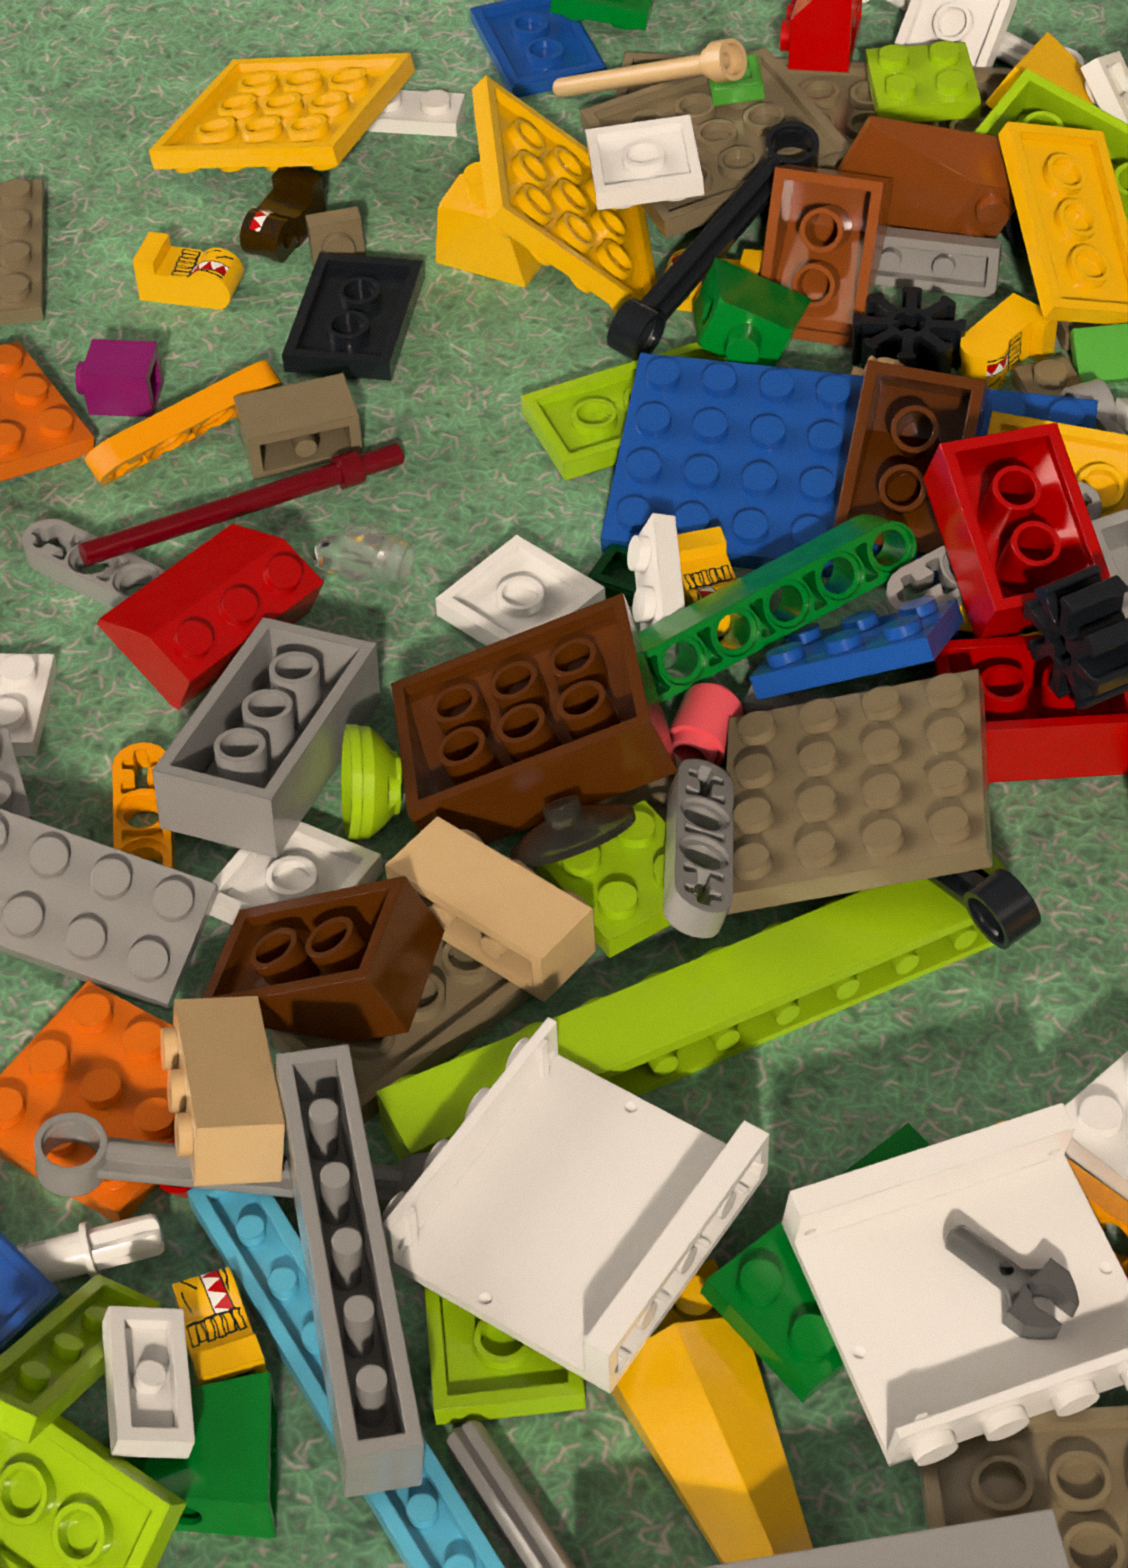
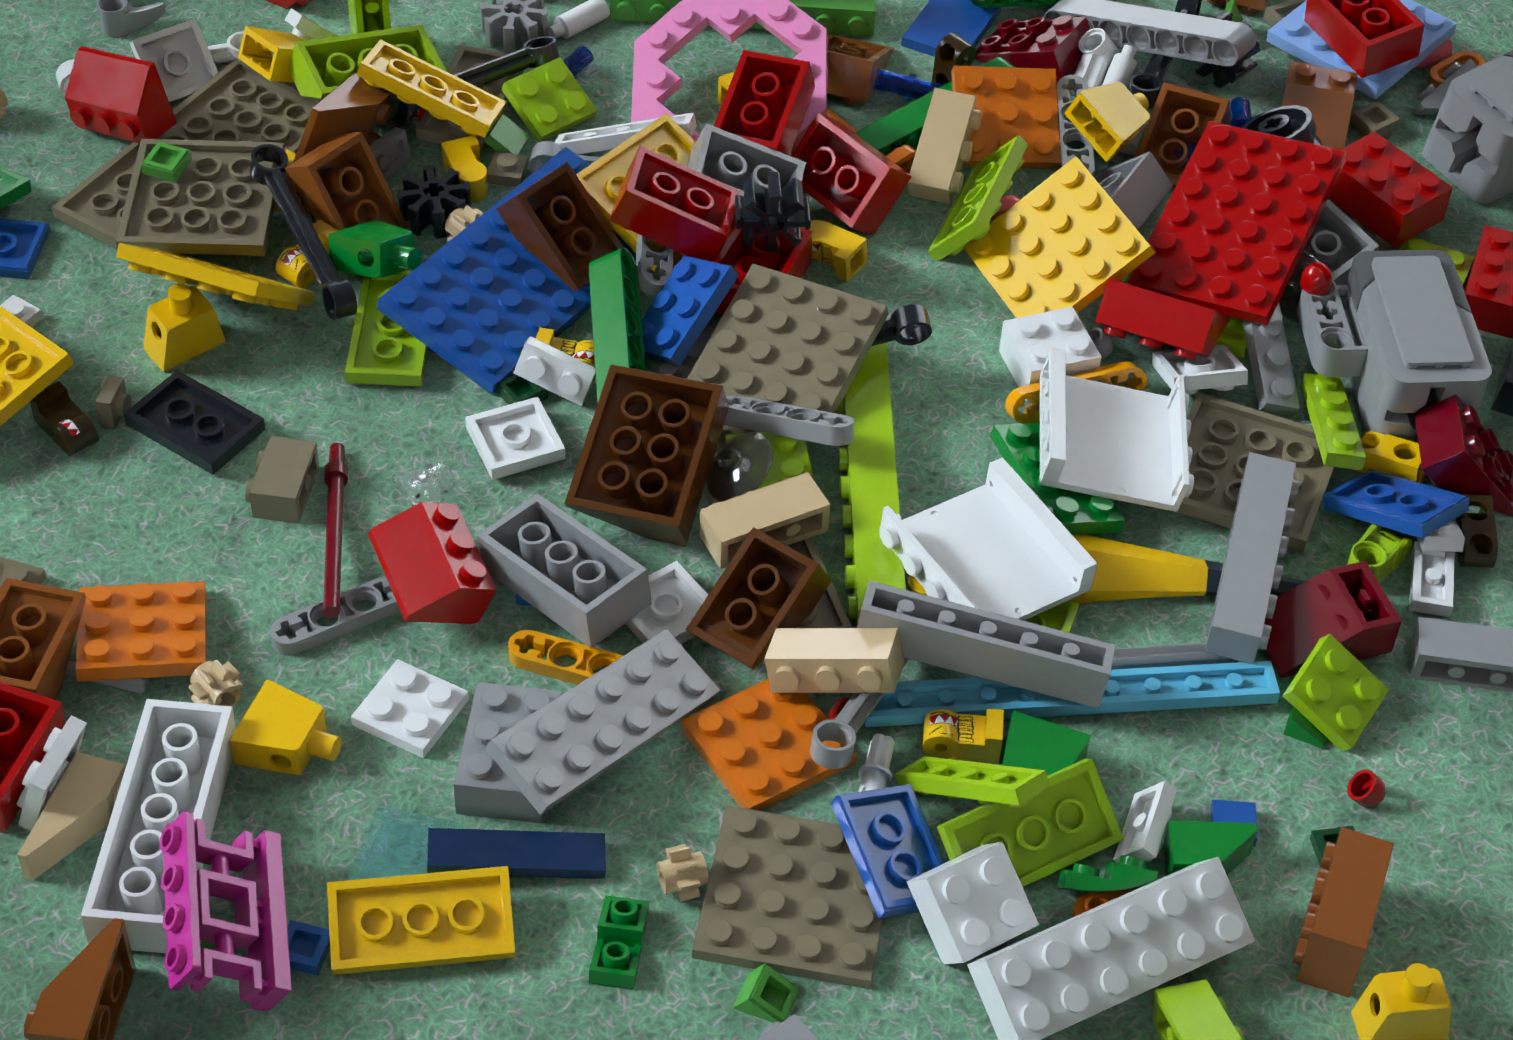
camera: 70 degrees left, 0 degrees up
magenta brick [75,339,164,417] -> none
light orange beam [84,360,283,486] -> none
white plate [102,1306,195,1459] -> none
yellow leg [132,231,244,310] -> none
lime piece [341,724,402,841] -> none
tan piece [552,38,747,97] -> none
white plate [585,114,704,210] -> none
lime plate [864,41,981,123] -> none
dark grey bar [945,1224,1079,1340] -> none

